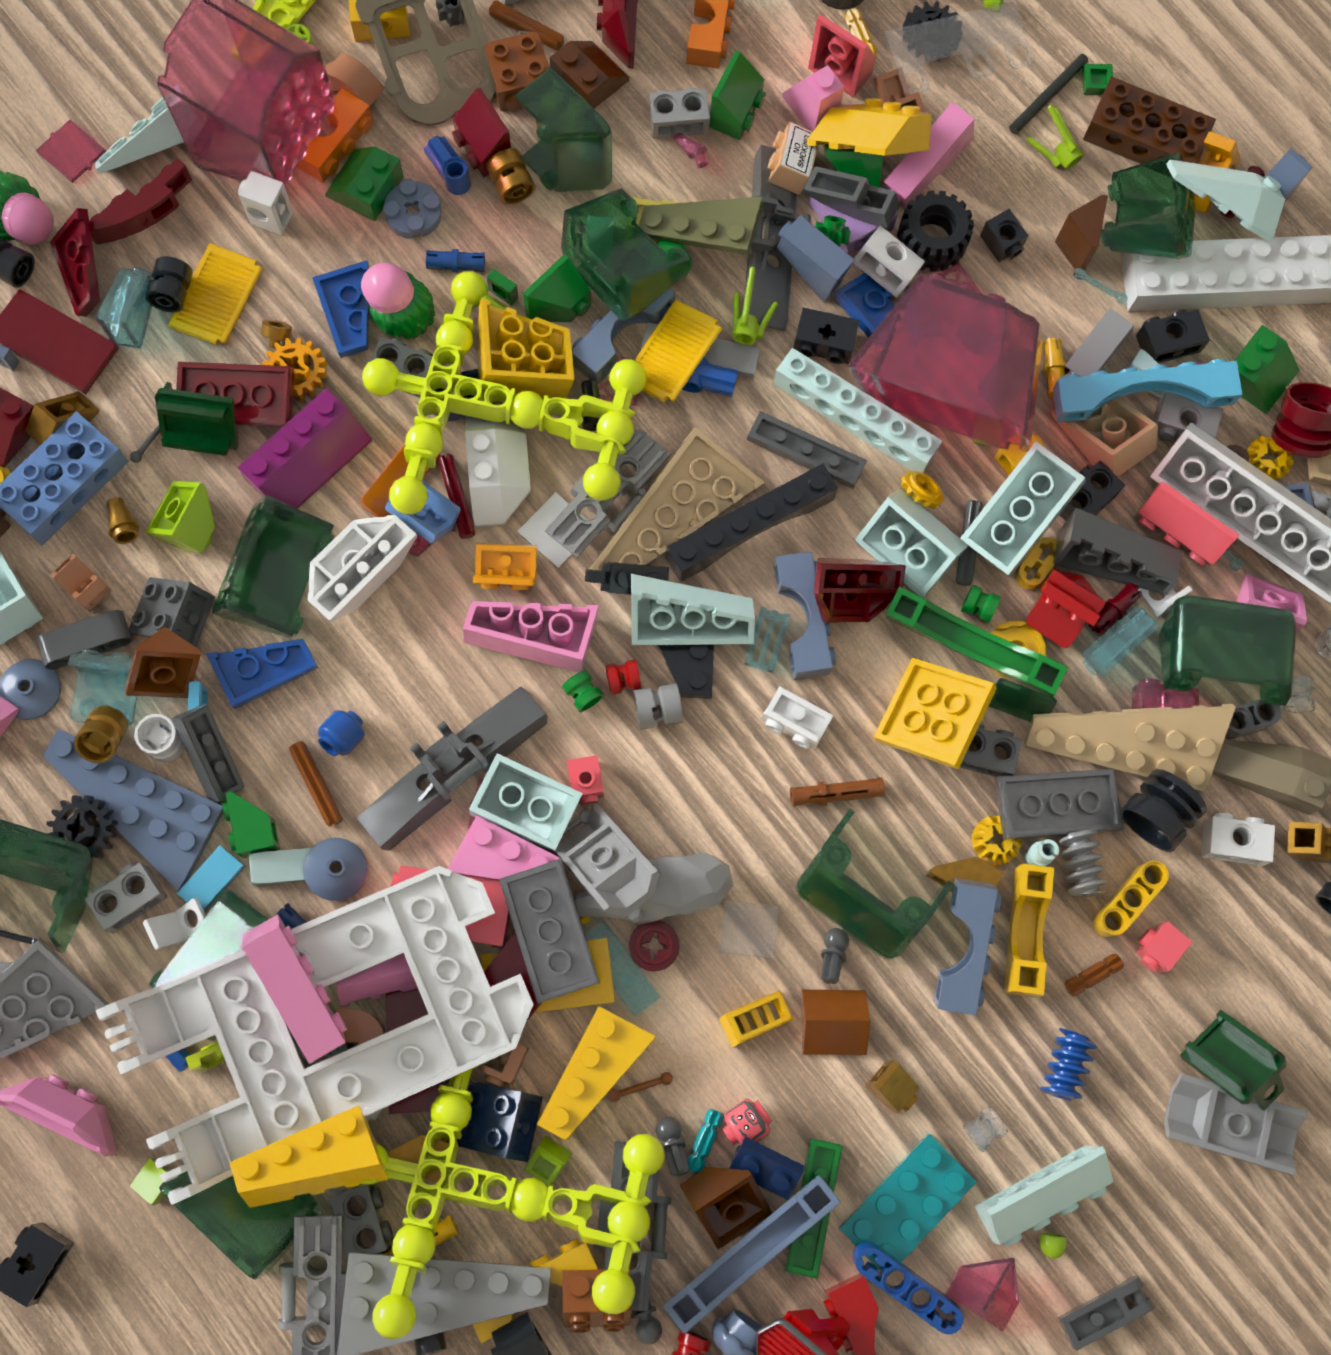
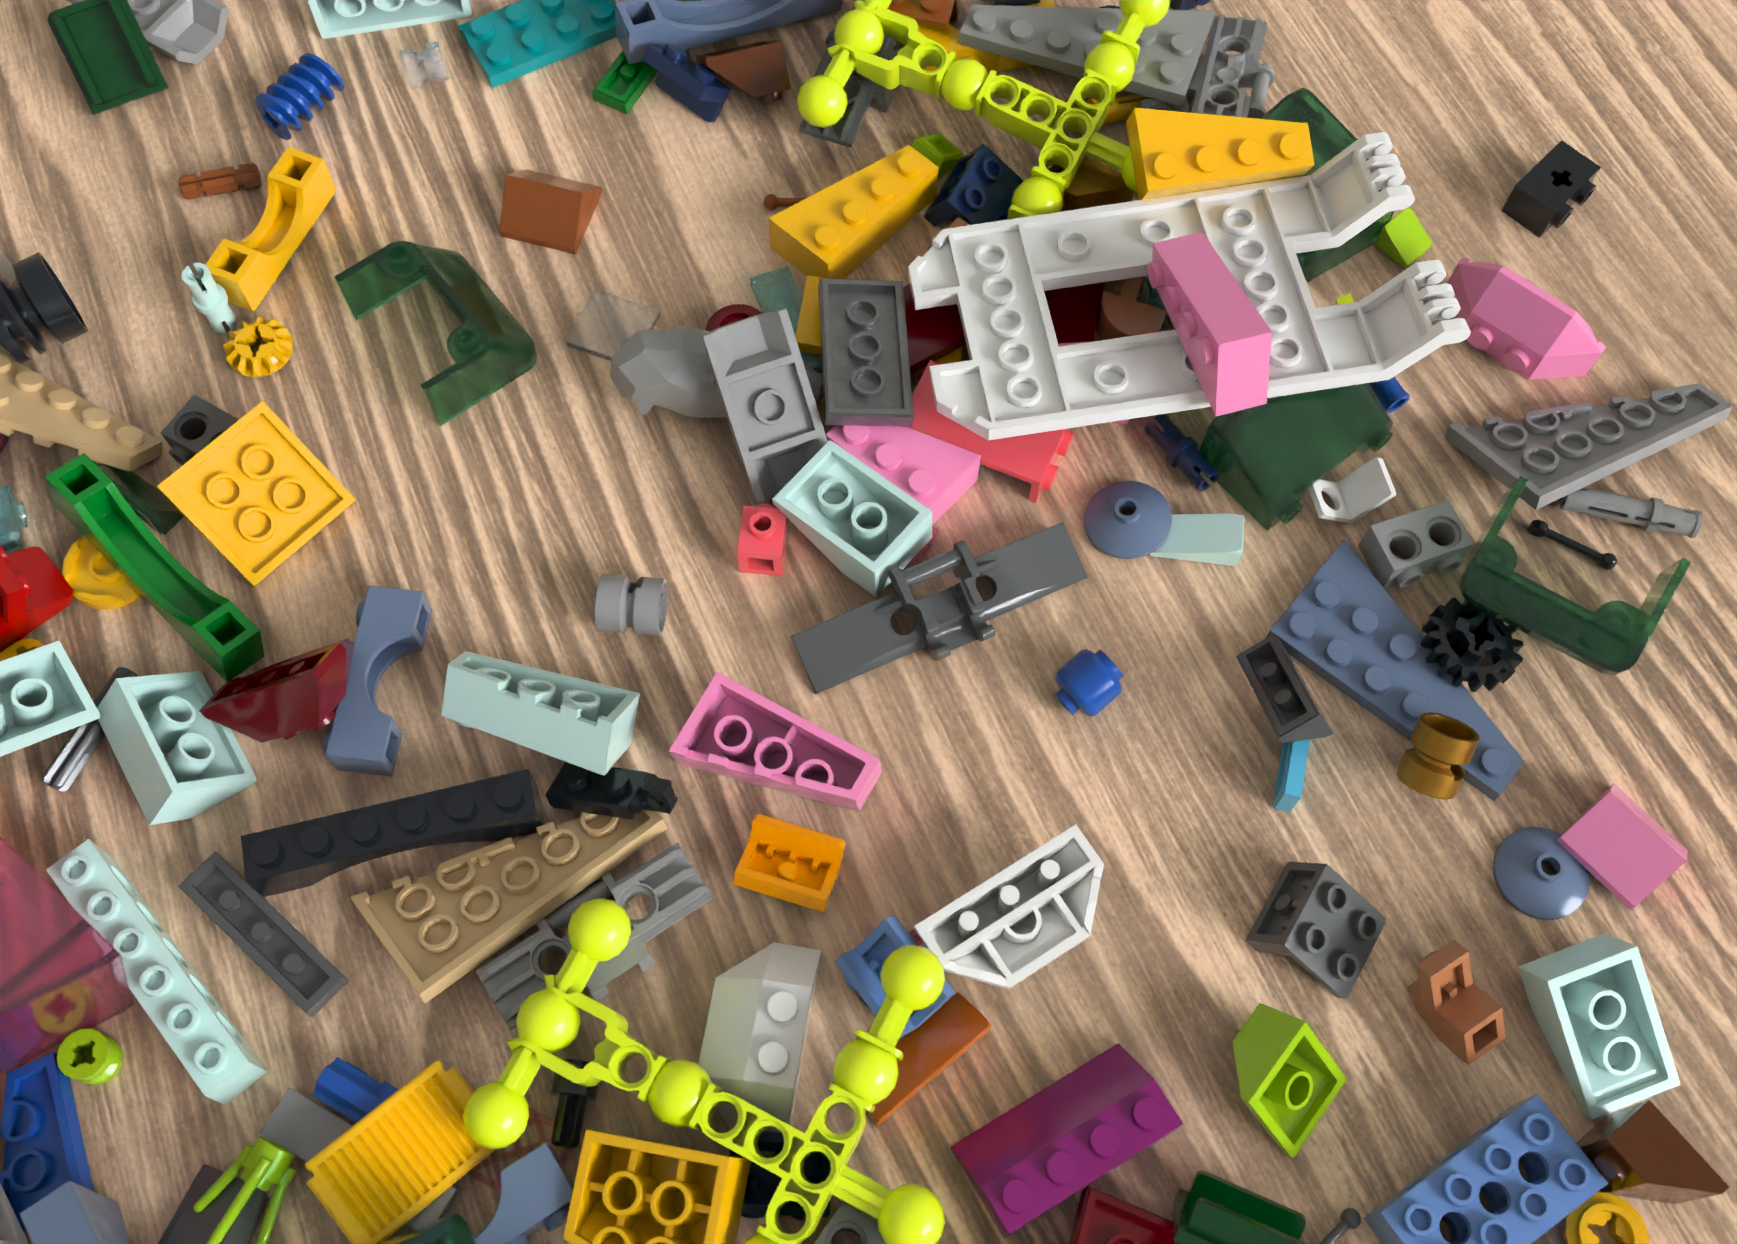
camera: 160 degrees left, 10 degrees down
dark grey beam [36,610,132,669] -> none
clear light blue bracket [68,650,138,726] -> none
pearl gold cone [106,497,139,544] -> none
dark orange slope [125,627,201,698] -> none
white wheel [134,714,185,762] -> none
medium azure tile [177,845,245,912] -> none
blue wing [206,639,318,709] -> none
clear green windscreen [212,495,335,638] -> none
green slope [223,791,280,858] -> none
dark orange axle [289,741,343,827] -> none
dark red axle [438,454,475,539] -> none
white sticker [517,492,588,568] -> none
green wheel [562,670,604,713] -> none
red wheel [605,659,641,695] -> none
dark grey axle [656,1117,689,1177] -> none
black wing [657,644,714,699] -> none
teal axle [687,1109,724,1173] -> none
yellow slope [719,990,794,1047] -> none
coral head [723,1099,773,1145] -> none
clear light blue tile [744,606,790,673] -> none
white bracket [761,686,833,749] -> none
dark orange pin [790,777,885,807] -> none
black brick [793,307,860,364] -> none
dark grey axle [820,928,849,984] -> none
pearl gold slope [865,1060,920,1113] -> none
yellow gear [901,471,944,509] -> none
pearl gold slope [926,856,1004,892] -> none
sand blue arch [934,878,1001,1015] -> none
green wheel [961,584,1001,624] -> none
flat silver tile [994,769,1124,840] -> none
light grey piece [1059,830,1108,897] -> none
yellow beam [1093,860,1169,938] -> none
coral brick [1136,921,1192,973] -> none

